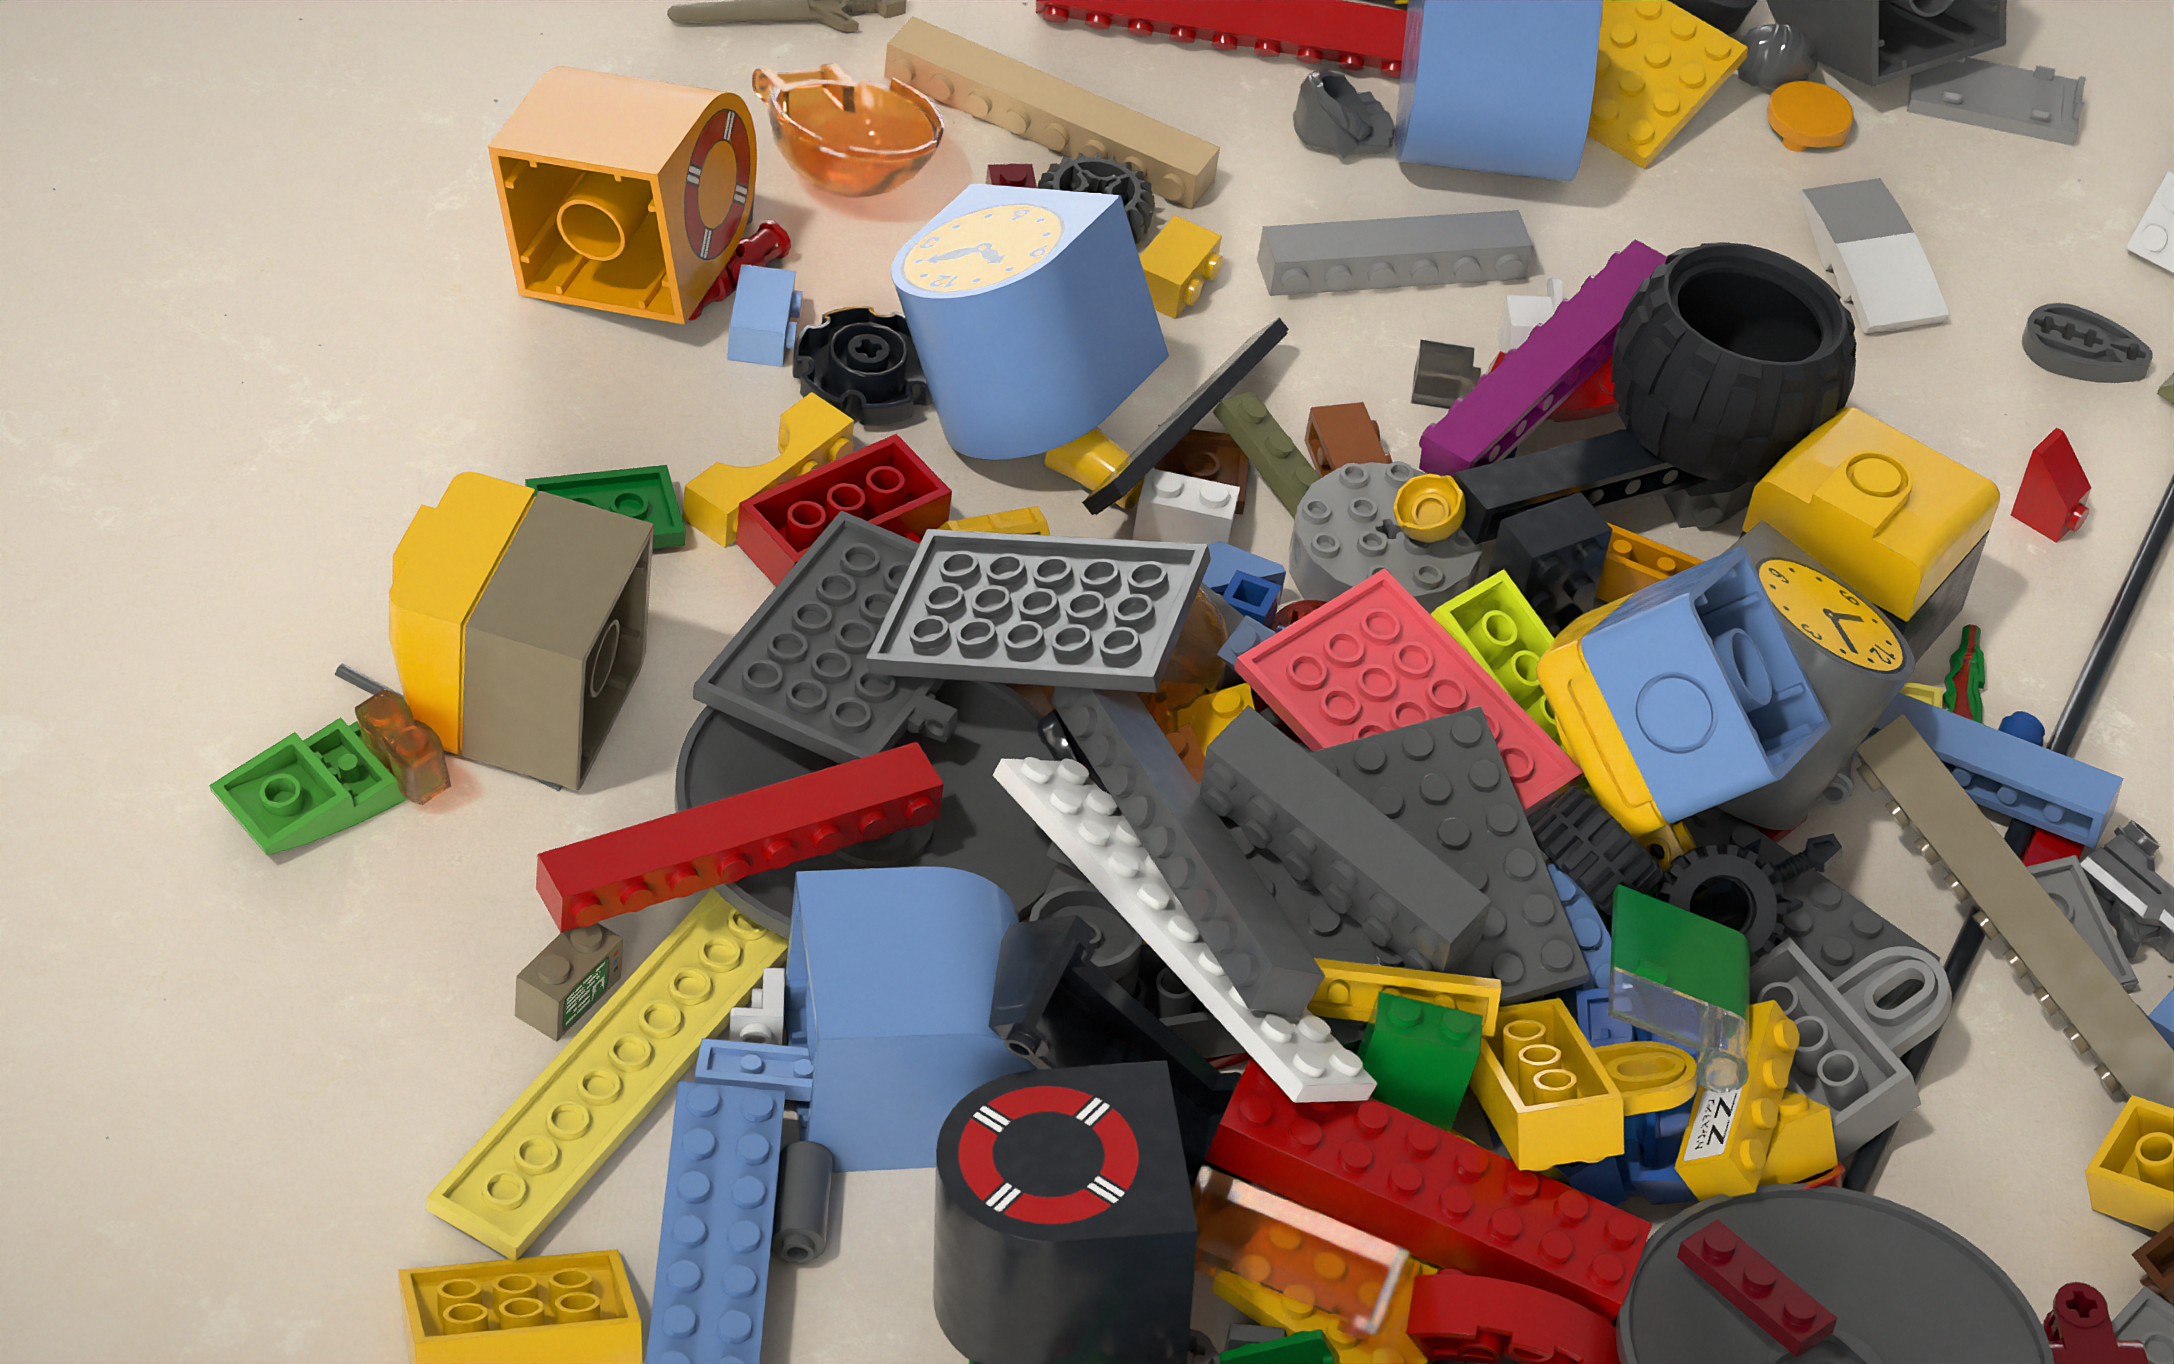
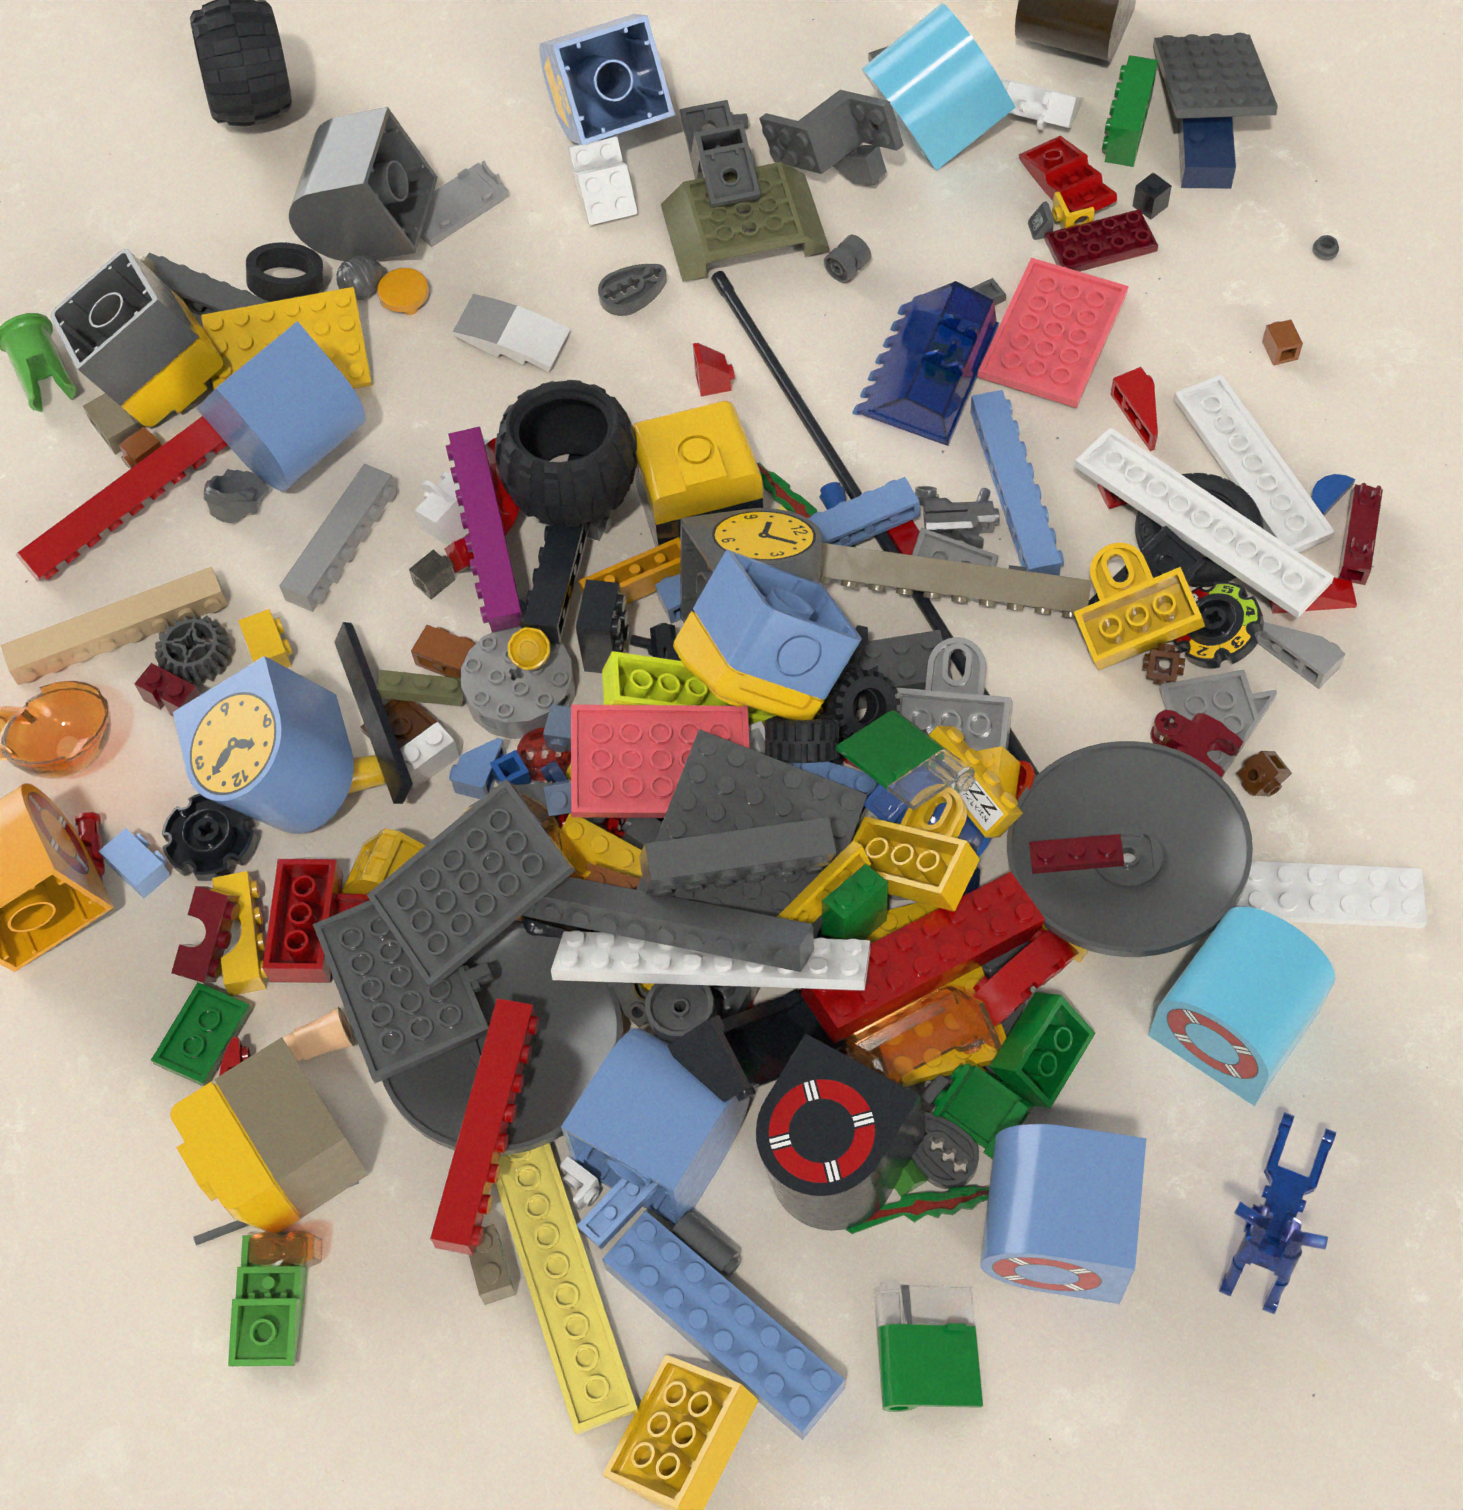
camera: 40 degrees left, 15 degrees up
none -> dark red arch [171,886,240,983]
none -> light nougat plant [283,1006,355,1061]

